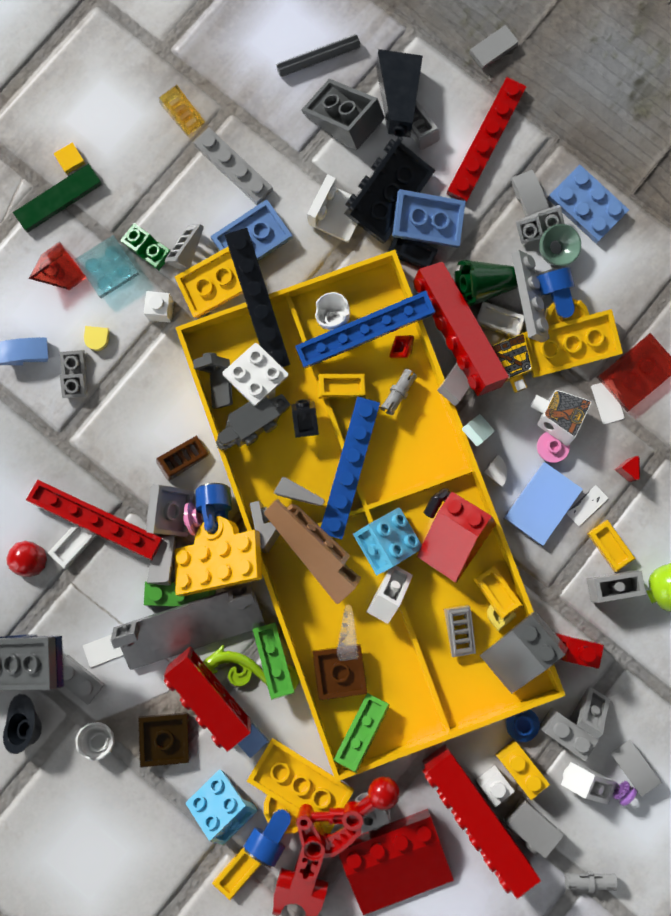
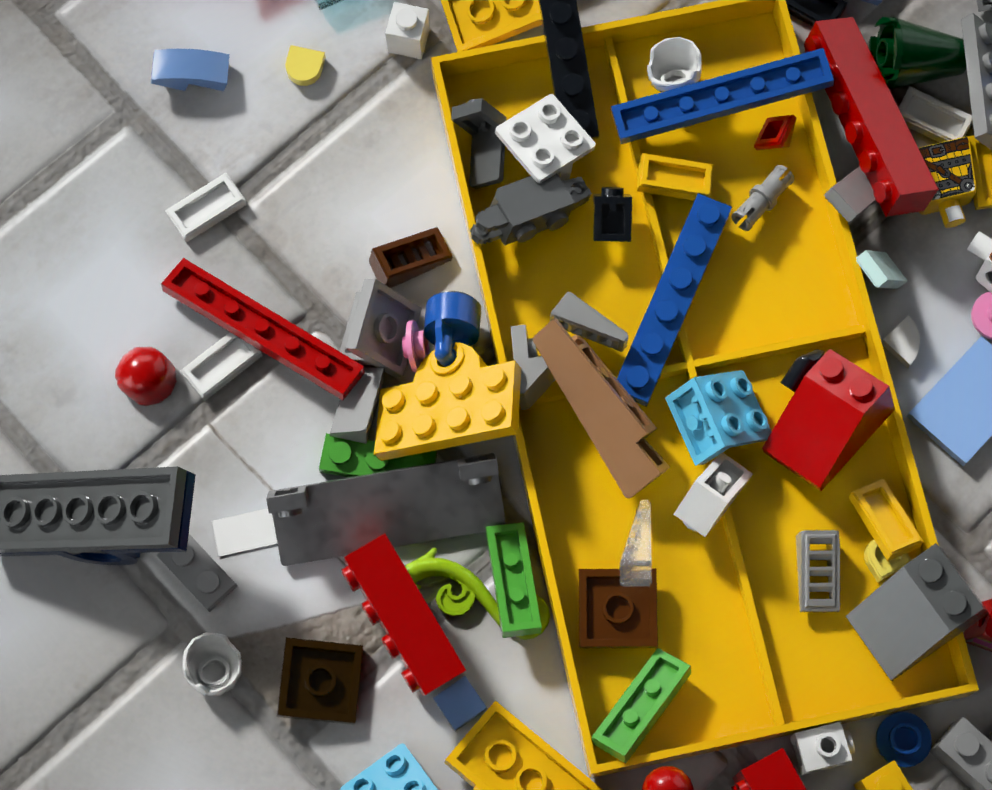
camera: 10 degrees right, 10 degrees down
black piece [3,694,42,754] -> none
light grey slope [59,350,87,398] -> none
none -> white tile [165,173,247,243]
none -> white brick [790,721,855,776]

